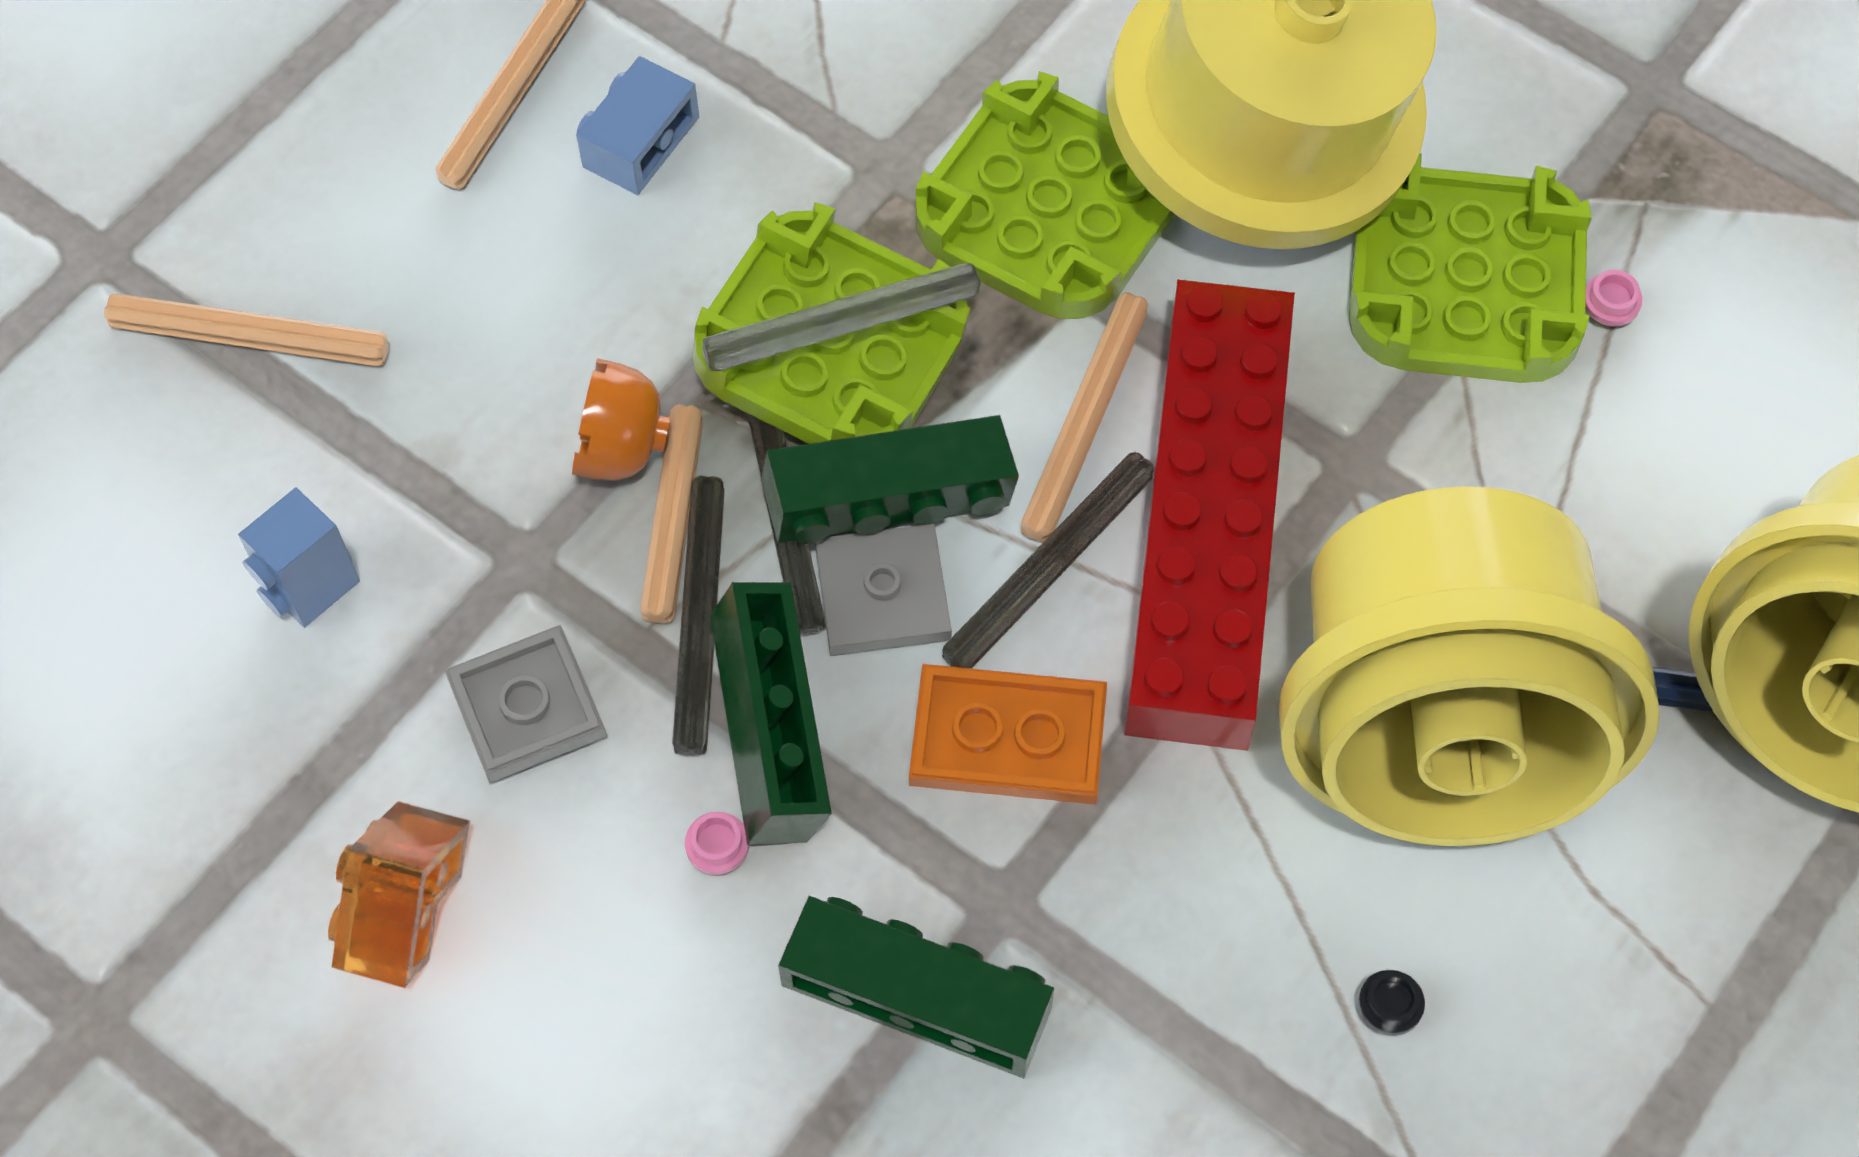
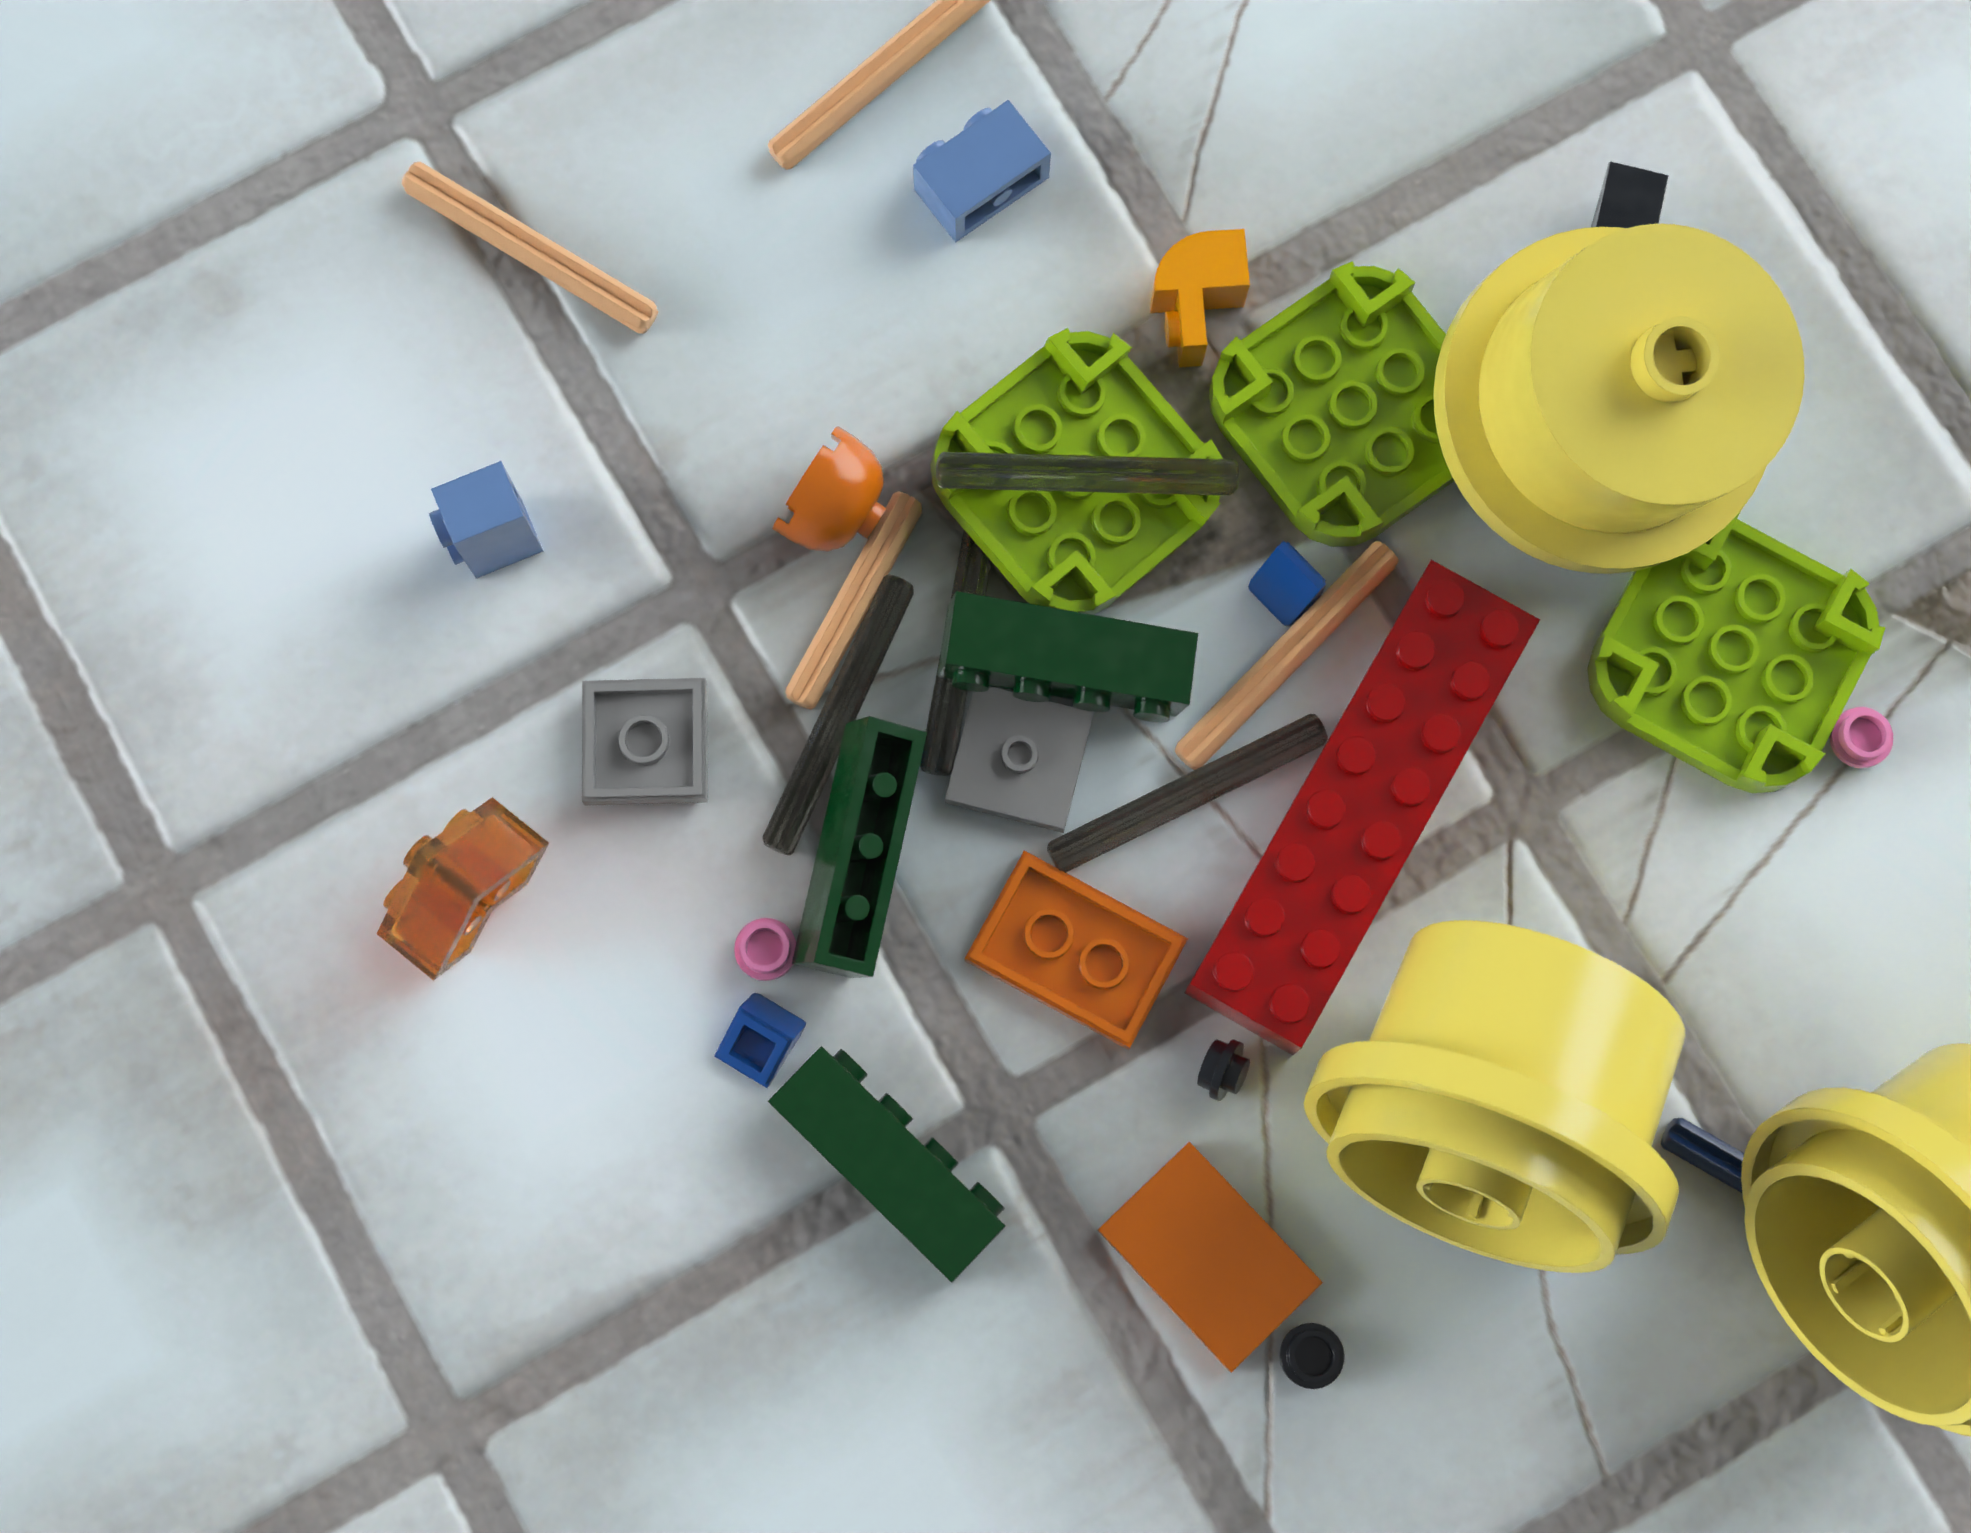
camera: 20 degrees right, 15 degrees up
none -> blue slope [714,993,806,1088]
none -> orange tile [1097,1141,1323,1373]
none -> light orange brick [1150,229,1250,367]
none -> black plate [1197,1039,1250,1101]
none -> blue slope [1248,541,1326,627]

